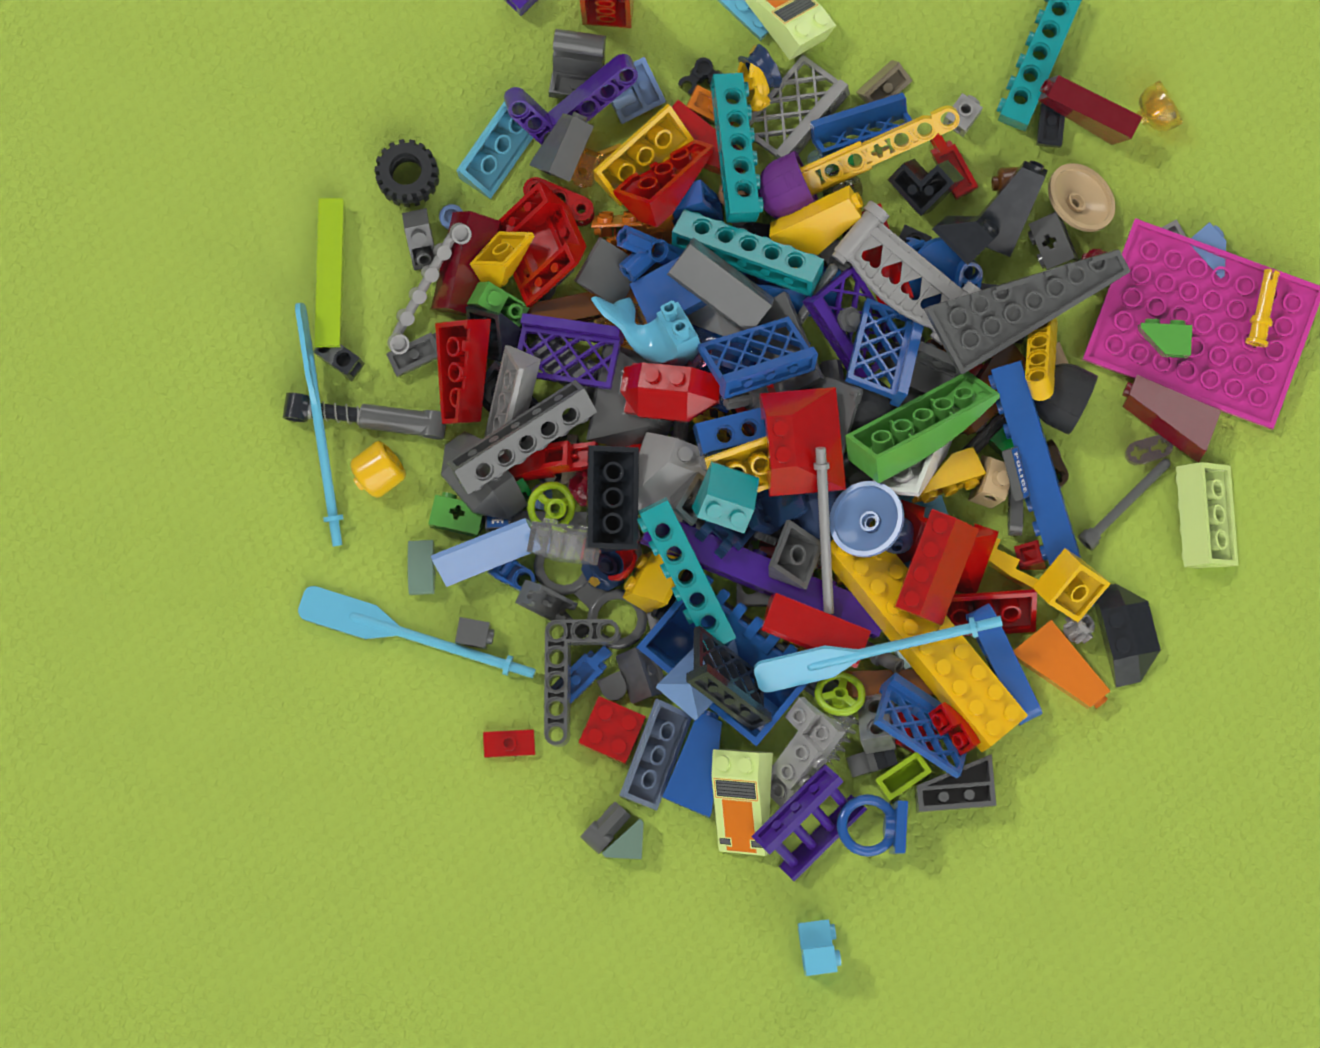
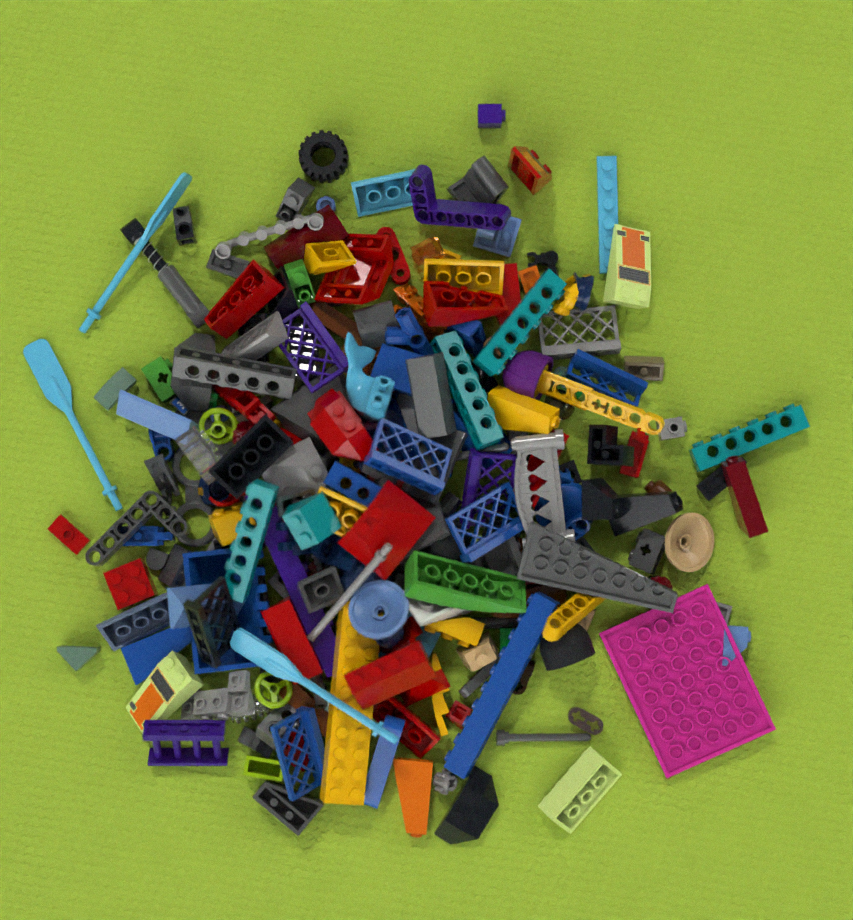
camera: 45 degrees right, 5 degrees up
lime slope [314,198,346,347] -> none
yellow head [350,441,406,498] -> none
dark grey brick [455,617,495,650] -> none
dark grey slope [530,112,594,182] -> none
dark grey piece [580,802,631,854] -> none
medium azure brick [797,919,841,976] -> none
dark grey plate [837,307,861,333] -> none
blue tile [837,794,908,857] -> none
red slope [928,702,981,756] -> none
dark grey tile [1002,446,1030,501] -> none
yellow slope [1032,548,1111,622] -> none
slope [1122,375,1221,462] -> none
clear yellow cylinder [1137,80,1183,132] -> none
bright green slope [1138,319,1192,358] -> none
yellow pin [1245,269,1280,347] -> none

